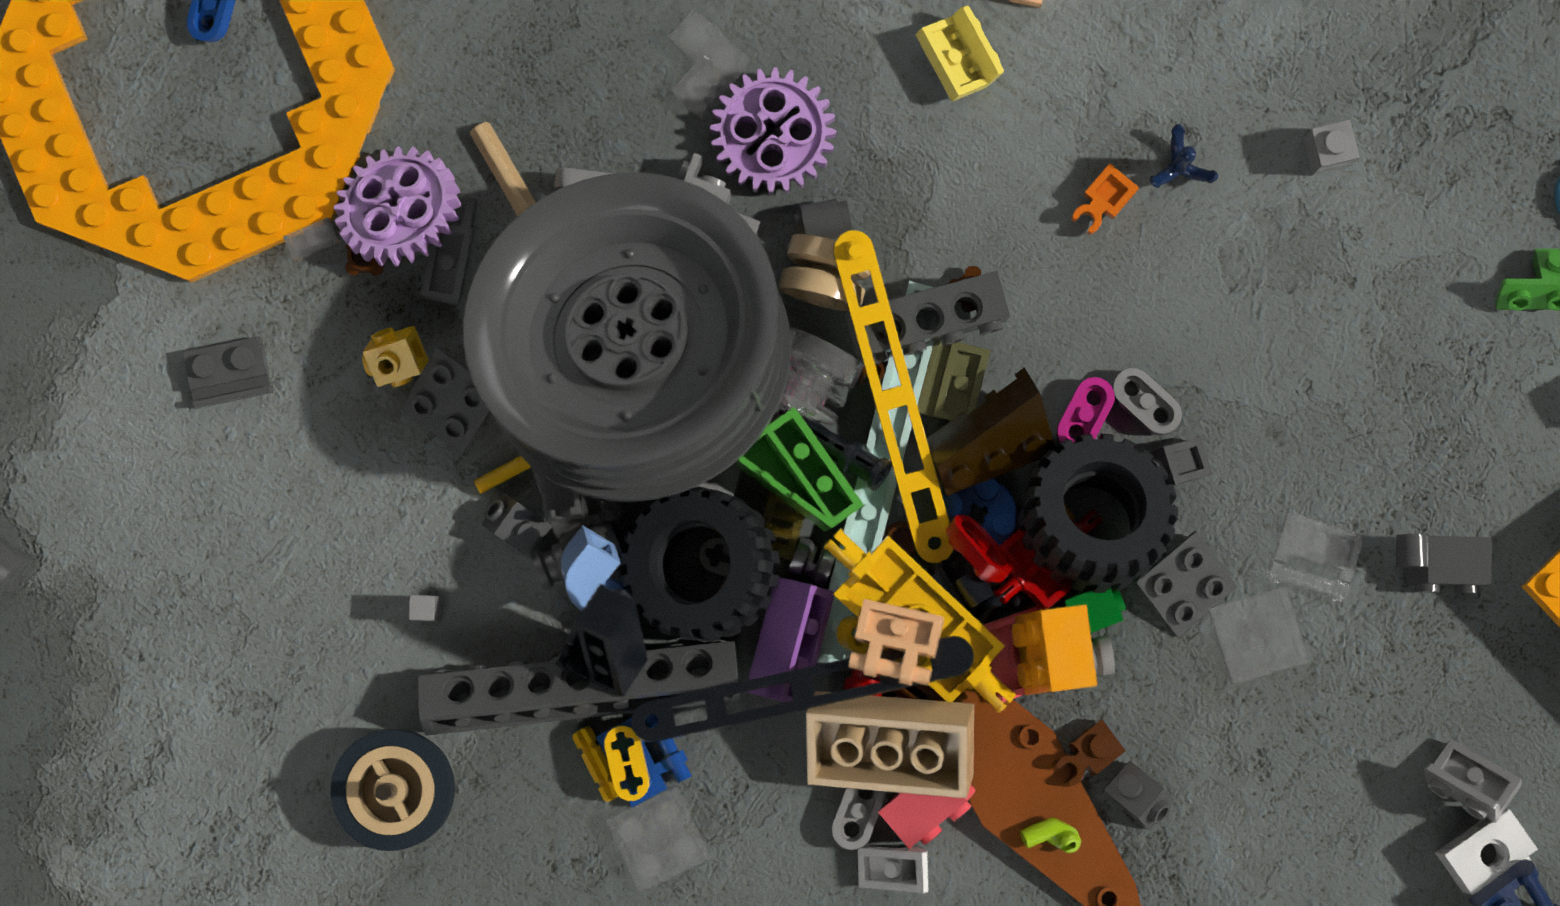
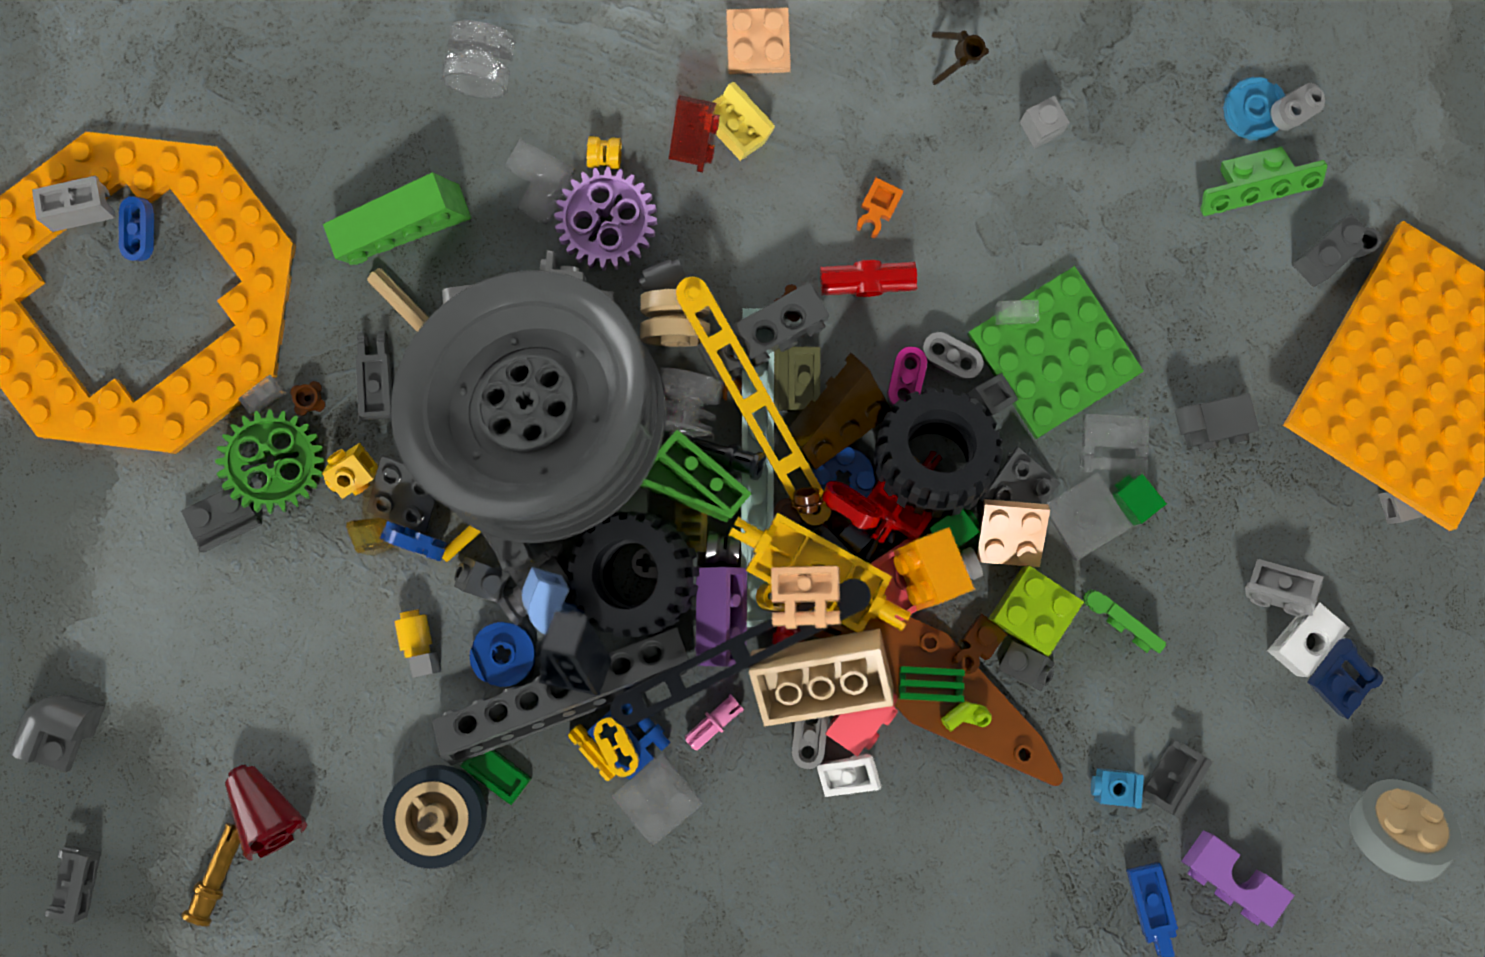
camera: 20 degrees left, 0 degrees up
lavender gear [334,146,461,267] -> none
dark blue piece [1150,124,1218,188] -> none
none -> pearl gold pin [181,823,240,927]
none -> bright green gear [215,409,325,514]
none -> dark red cone [225,764,308,861]
none -> bright green wedge [323,172,472,265]
none -> clear yellow slope [346,518,395,556]
none -> blue plate [379,521,447,561]
none -> yellow brick [394,609,432,658]
none -> green tile [460,749,532,805]
none -> blue plate [469,622,536,687]
none -> yellow wheel [587,136,622,170]
none -> clear red bracket [669,95,720,173]
none -> bright pink axle [685,694,744,750]
none -> reddish brown plate [792,487,824,514]
none -> red piece [820,260,917,297]
none -> green tile [898,666,965,703]
none -> dark brown plant [931,30,989,85]
none -> bright green plate [967,266,1144,440]
none -> light nougat plate [975,499,1050,567]
none -> lime brick [988,565,1084,656]
none -> clear piece [995,300,1040,325]
none -> bright green hinge [1082,589,1166,654]
none -> green brick [1110,473,1167,526]

